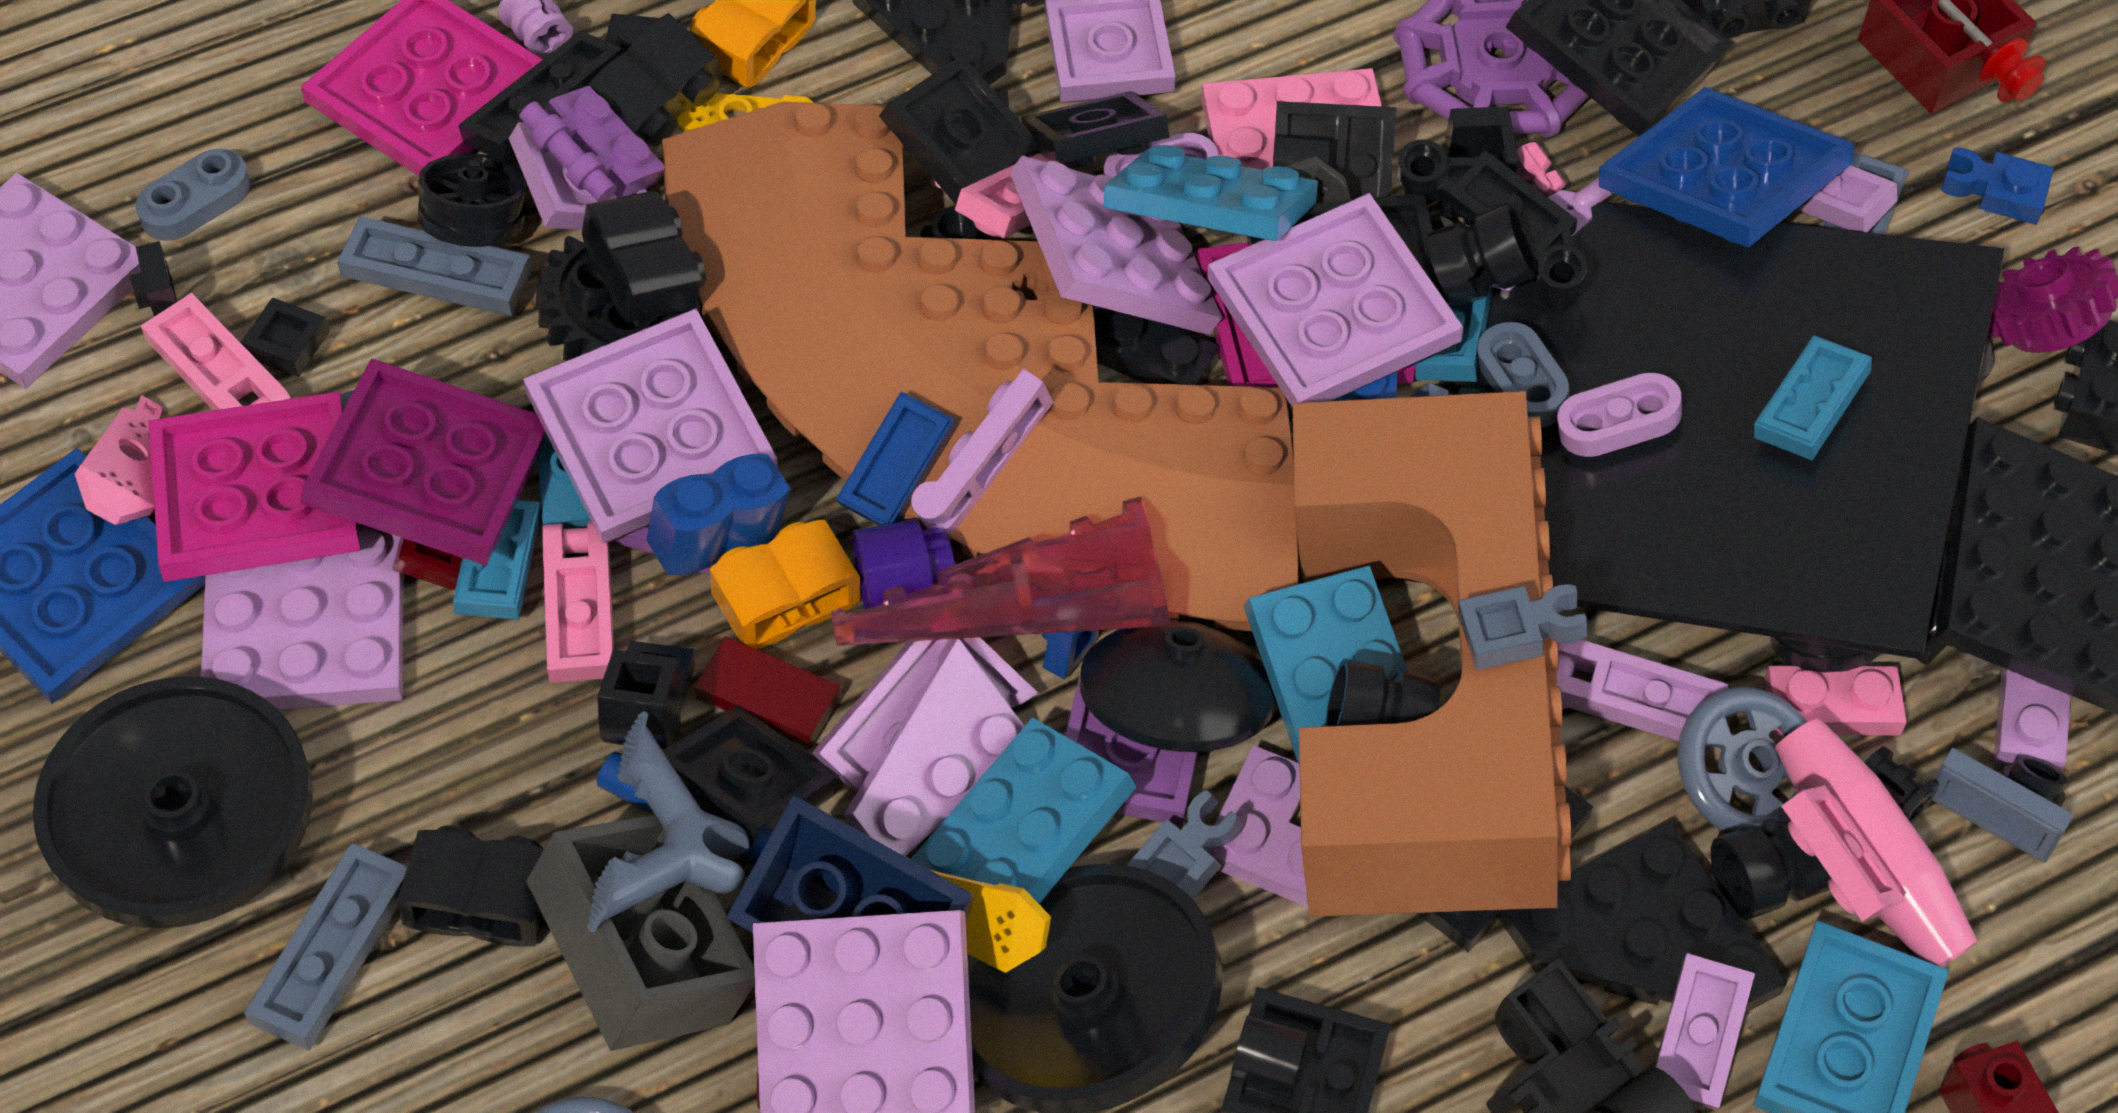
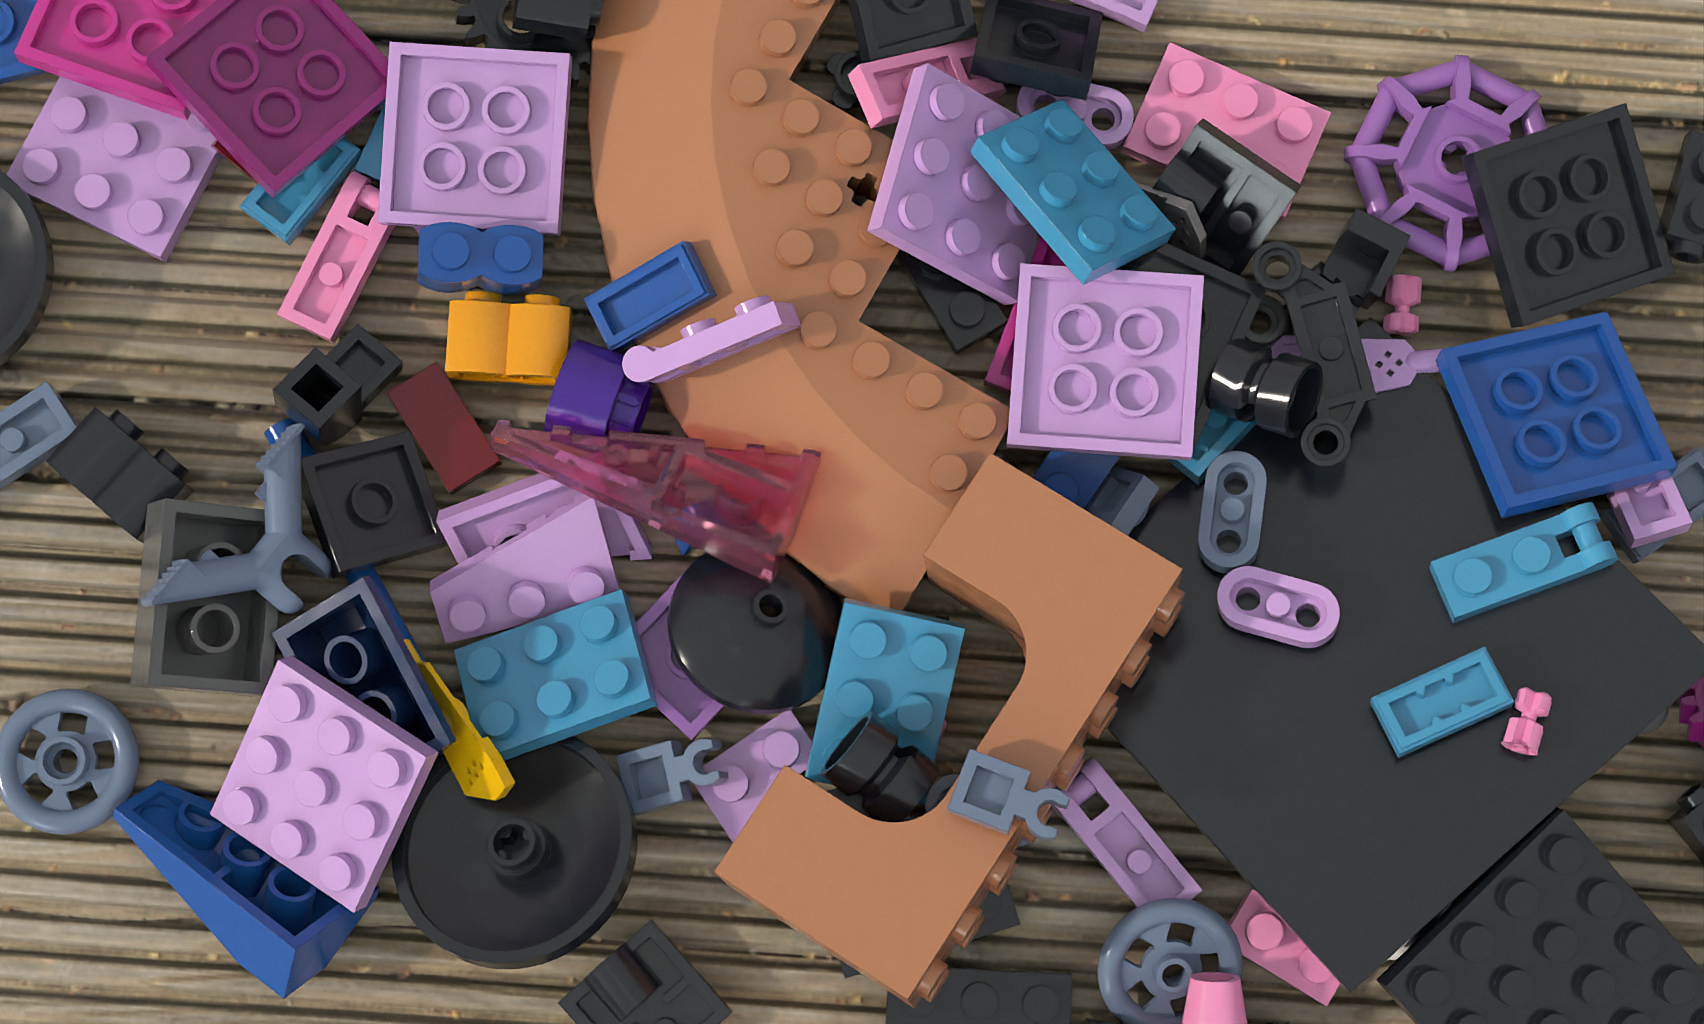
camera: 30 degrees right, 25 degrees up
none -> dark azure plate [1429,502,1618,623]
none -> bright pink piece [1501,687,1552,755]

